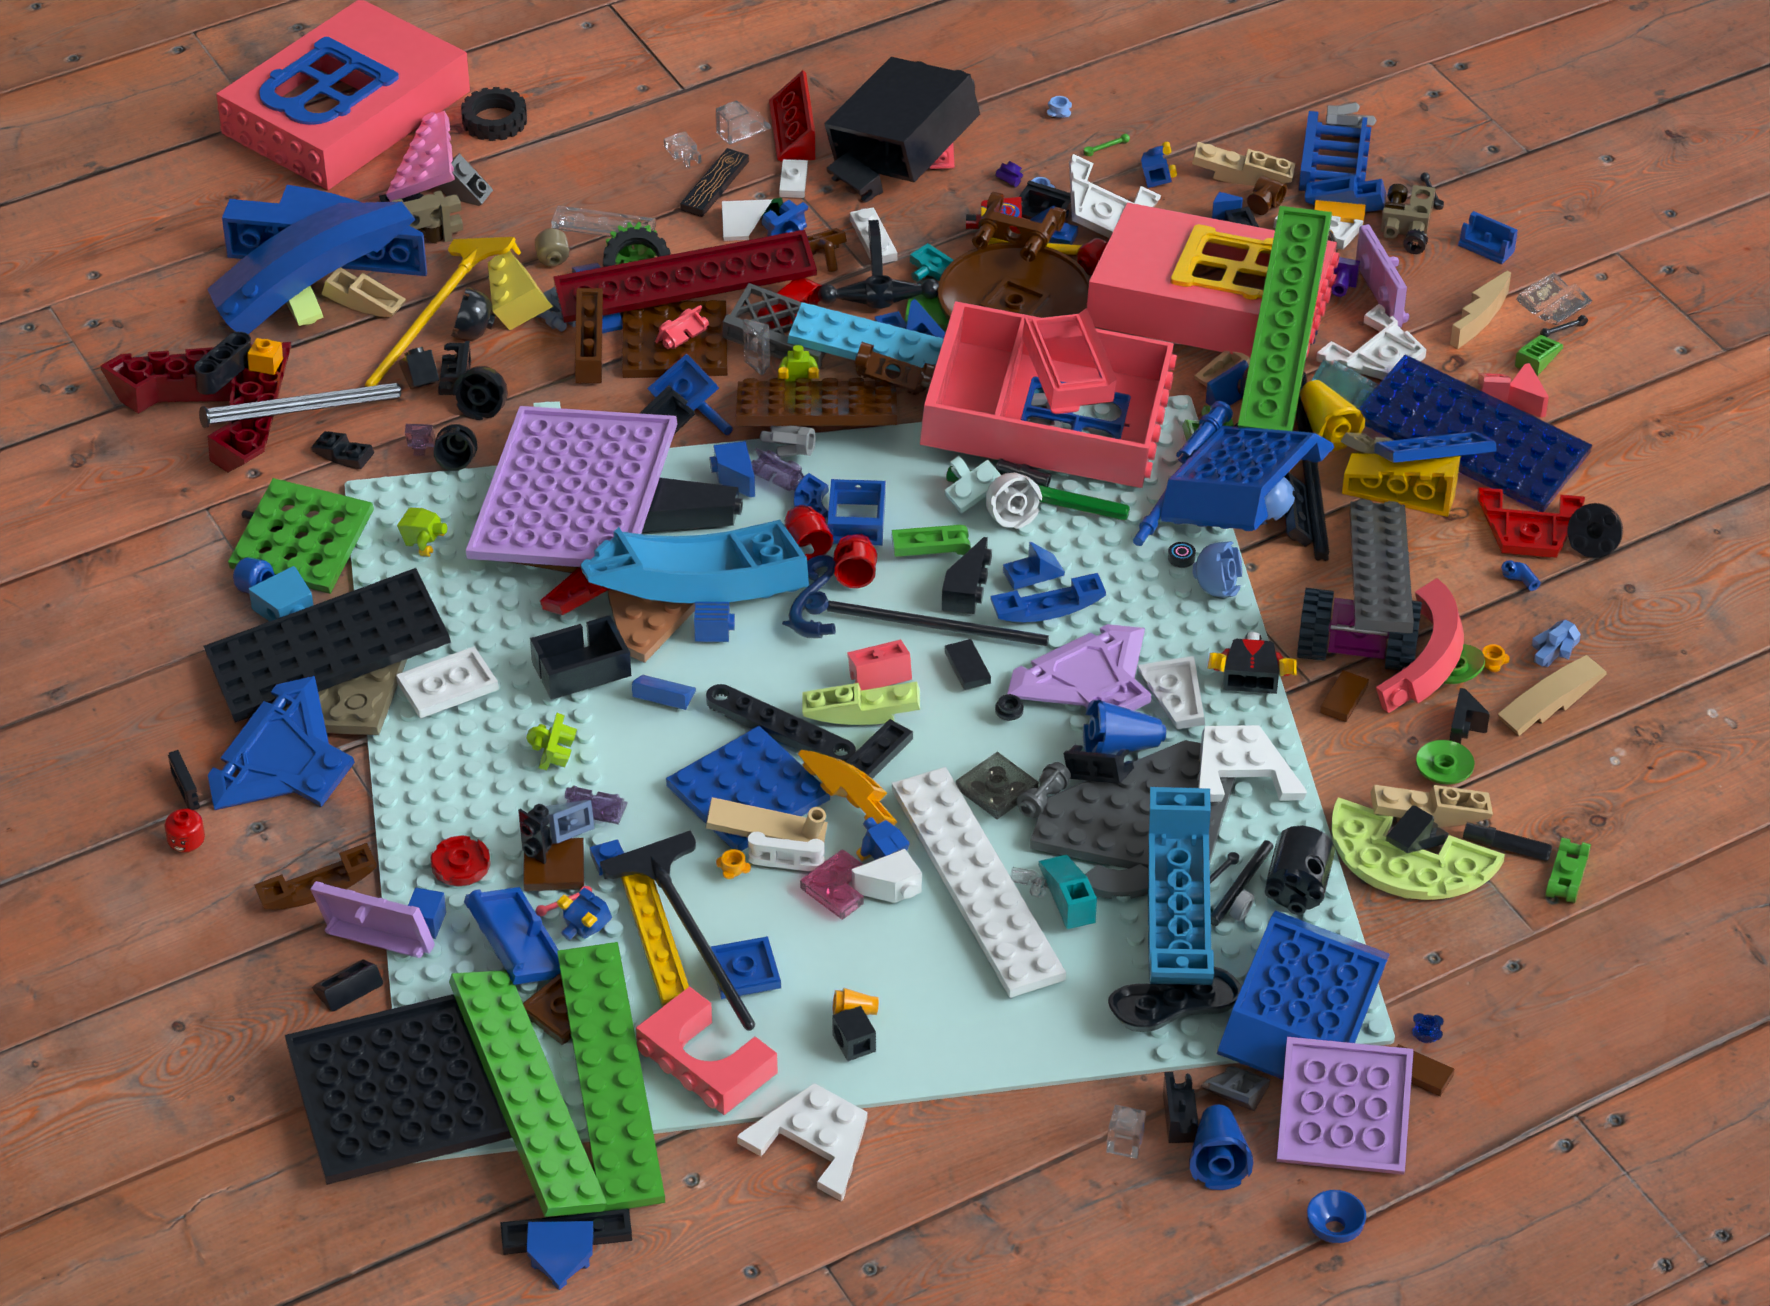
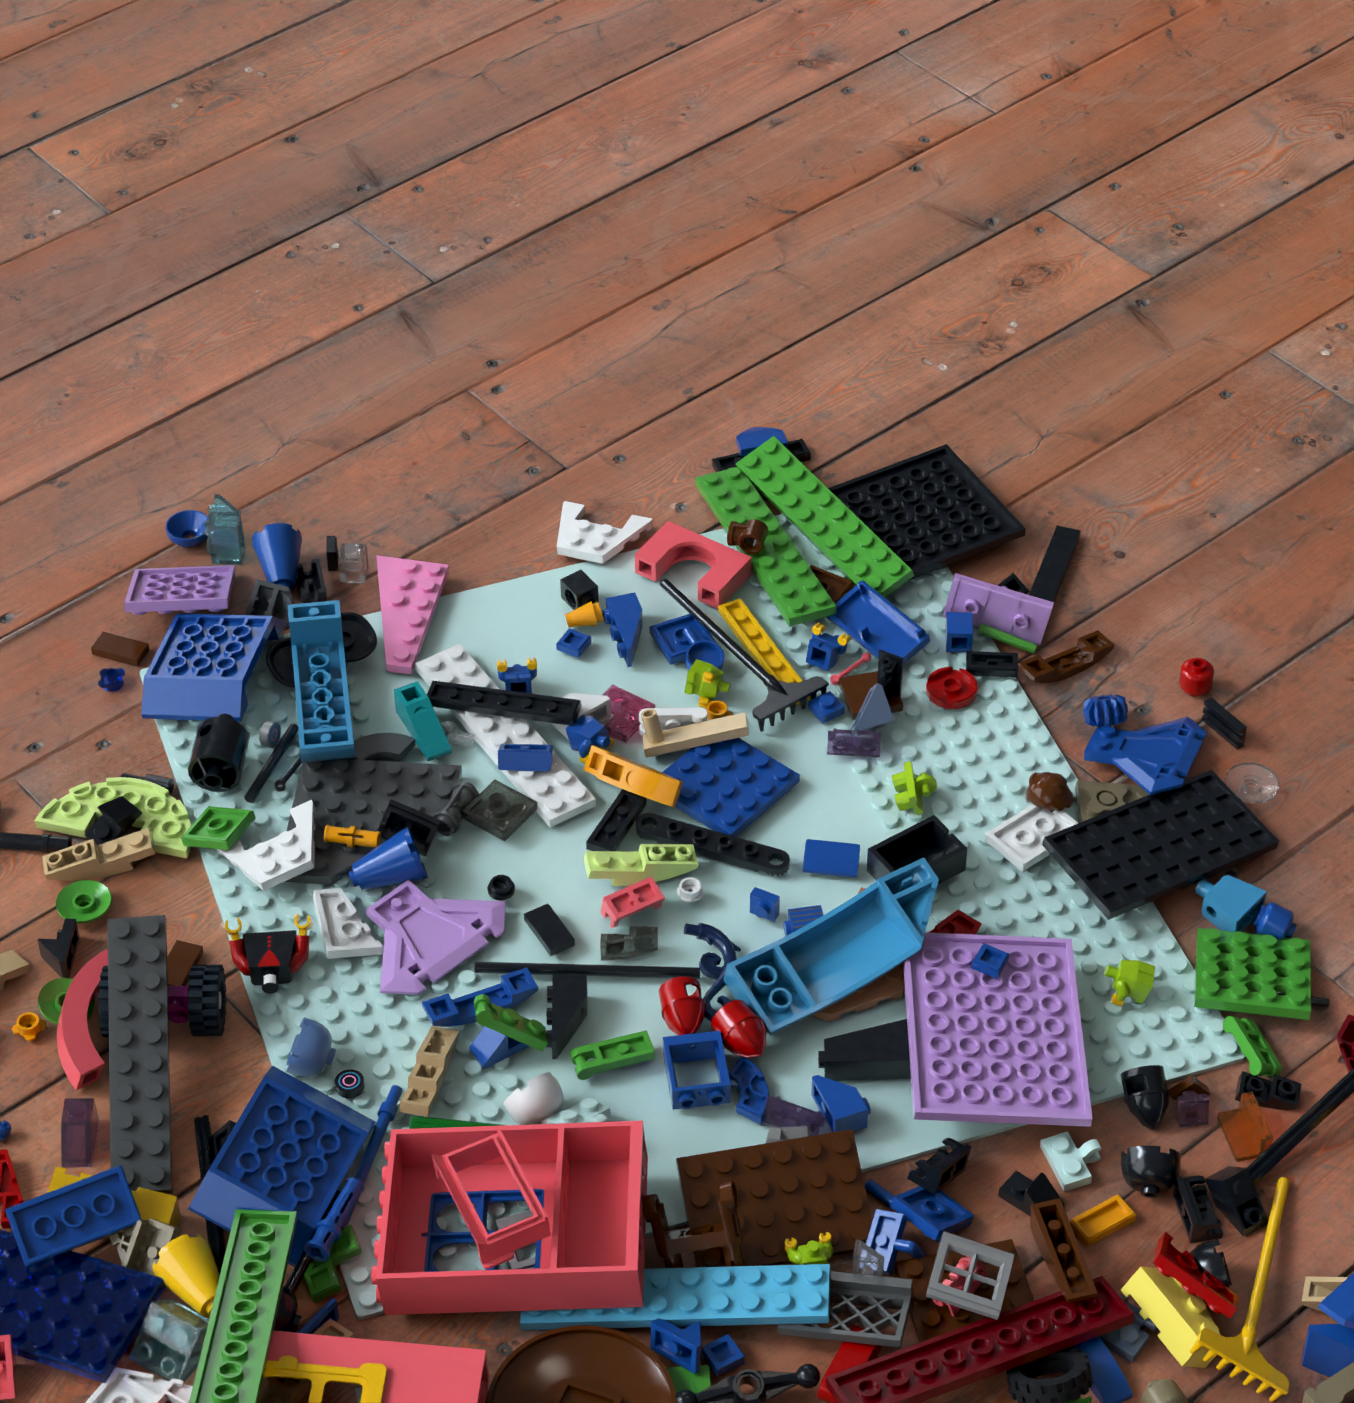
camera: 170 degrees right, 0 degrees up
none -> clear purple slope [61,1098,99,1167]
none -> black axle [121,773,174,794]
none -> bright green tile [181,806,256,850]
none -> clear light blue slope [204,494,246,565]
none -> light orange pin [324,825,381,848]
none -> black tile [326,536,338,571]
none -> bright pink wing [376,555,449,675]
none -> tan slope [399,1026,460,1117]
none -> black tile [427,681,582,726]
none -> bright green plate [474,994,548,1051]
none -> blue piece [497,658,537,694]
none -> blue slope [498,744,553,771]
none -> blue tile [556,628,592,658]
none -> clear smoke slope [600,926,658,961]
none -> blue slope [603,592,643,667]
none -> white plate [676,877,703,903]
none -> blue piece [683,627,724,670]
none -> lime piece [684,659,731,709]
none -> reddish brown piece [727,519,769,554]
none -> blue plate [750,887,780,922]
none -> plate [859,1209,927,1275]
none -> light grey piece [926,1231,1015,1320]
none -> black tile [966,651,1018,677]
none -> blue tile [971,943,1010,979]
none -> black slope [998,1171,1065,1217]
none -> reddish brown hair [1025,772,1074,812]
none -> black tile [1029,525,1081,602]
none -> light orange tile [1070,1194,1136,1247]
none -> blue gear [1083,694,1128,727]
none -> red wing [1153,1231,1239,1318]
none -> reddish brown tile [1169,1075,1210,1102]
none -> clear orange panel [1217,1092,1273,1162]
none -> bright green plate [1223,1016,1282,1078]
none -> clear dish [1225,763,1279,803]

